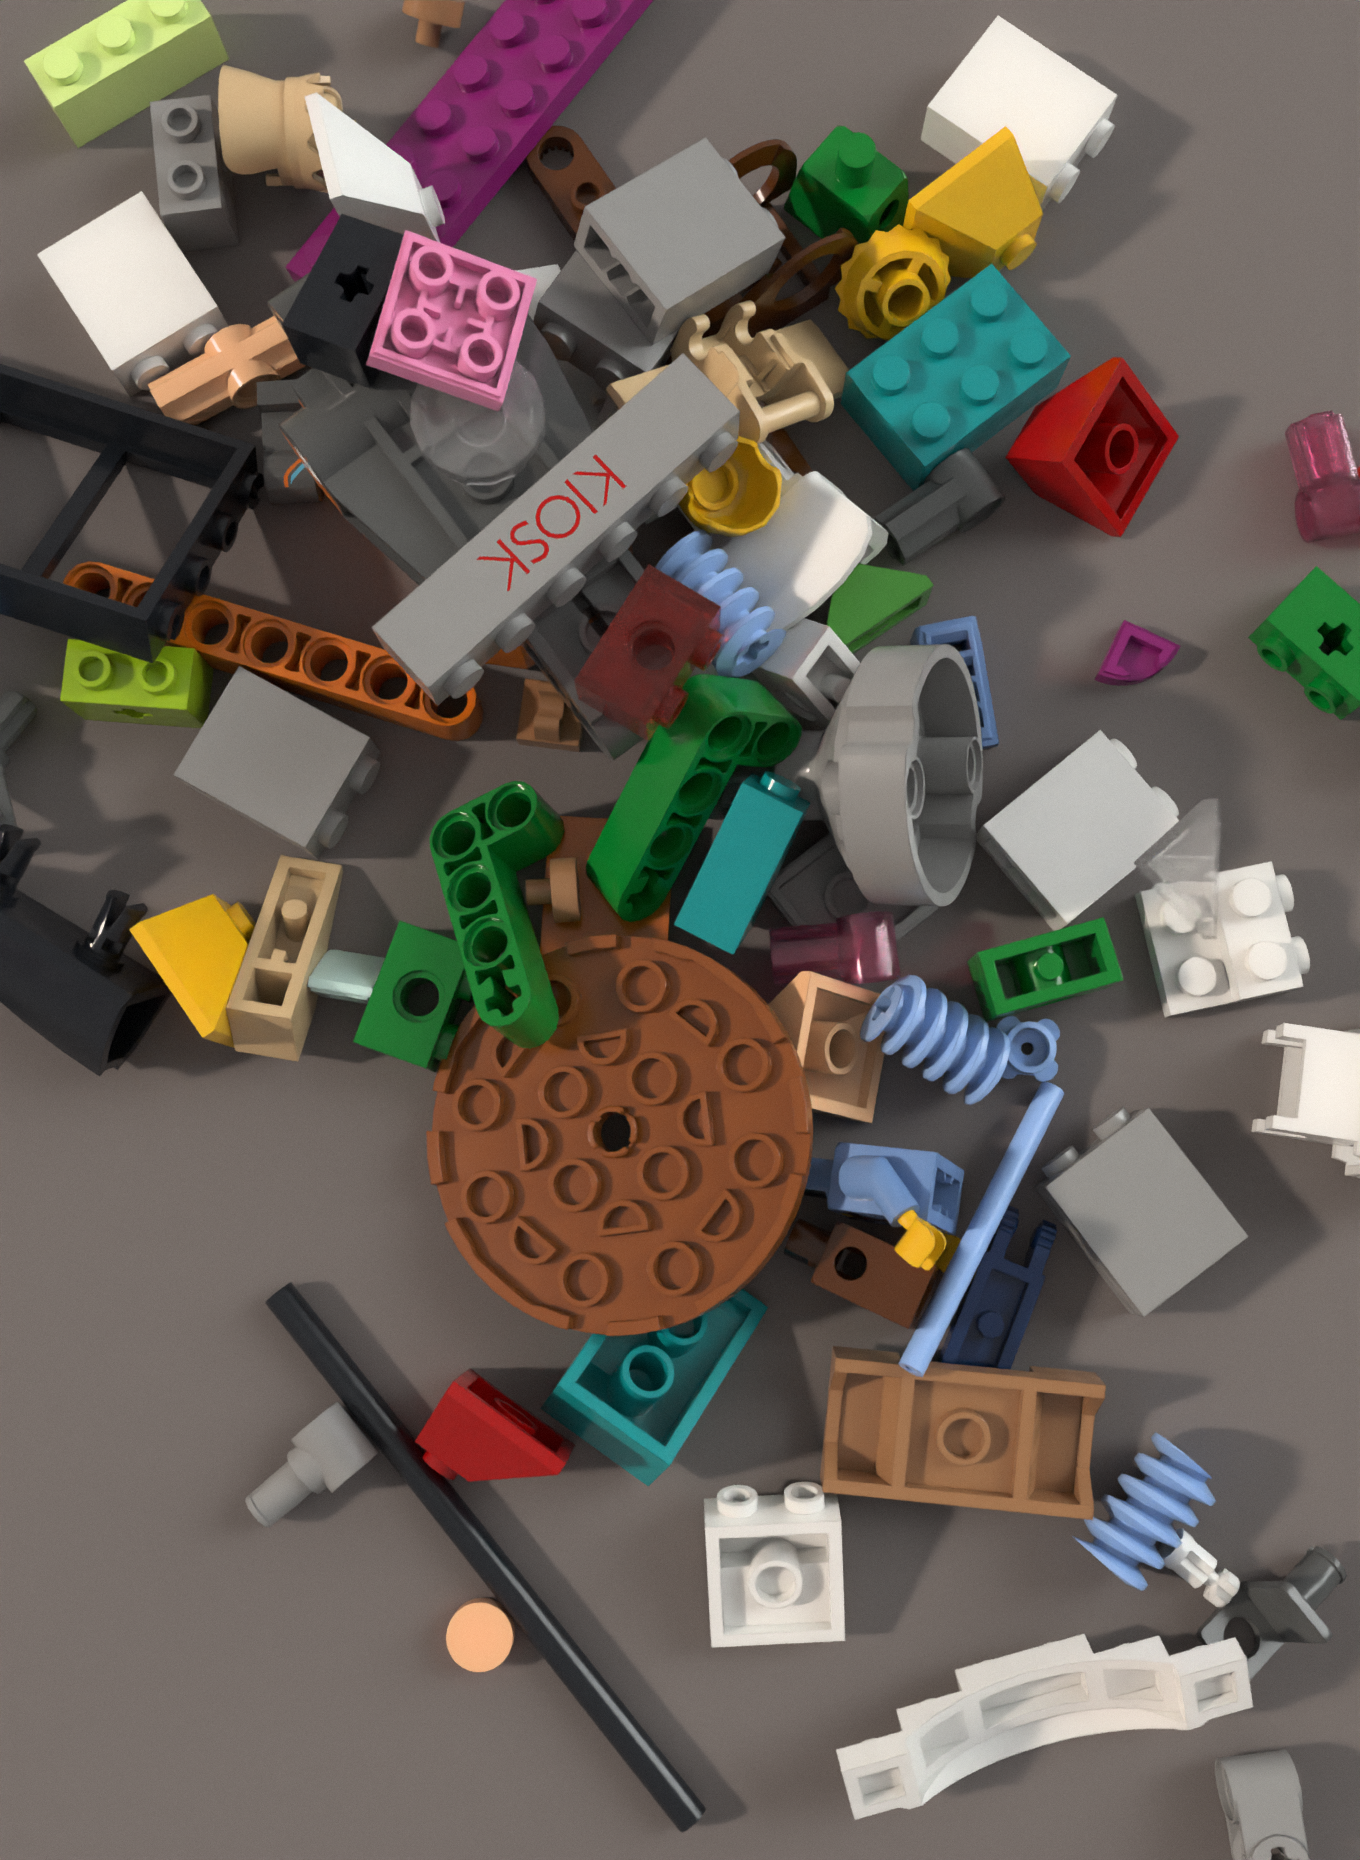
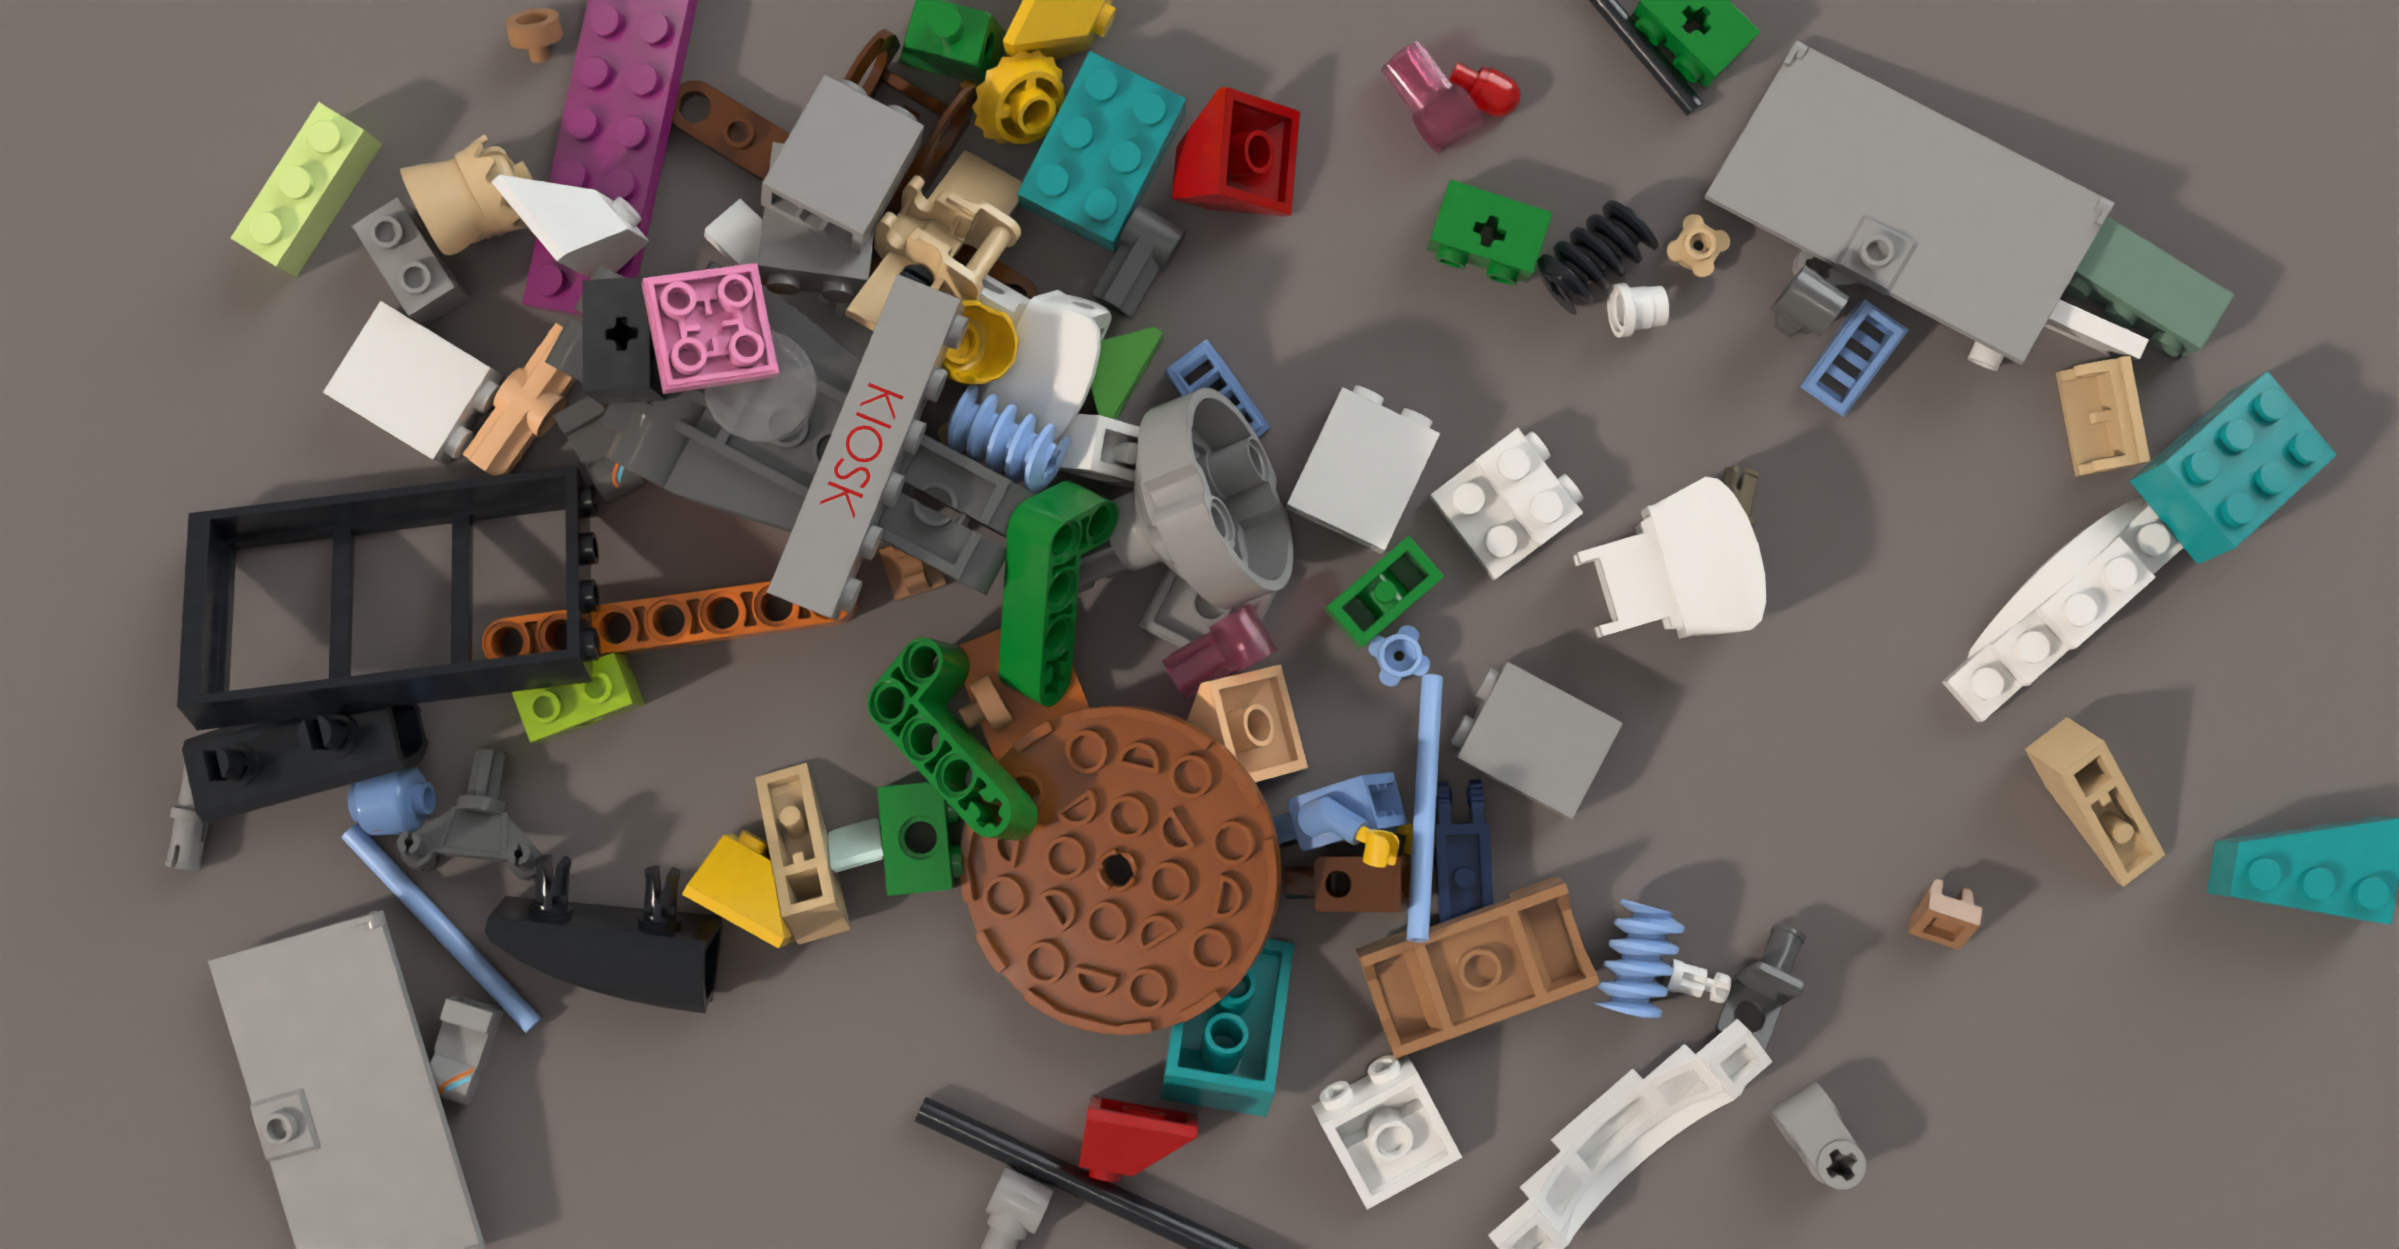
camera: 35 degrees left, 5 degrees up
light grey brick [173,666,381,859] -> none
clear red brick [574,565,725,741] -> none
teal slope [674,771,811,955] -> none
light blue piece [860,974,1010,1105] -> none
magenta tile [1094,620,1181,686] -> none
clear slope [1134,799,1221,939] -> none

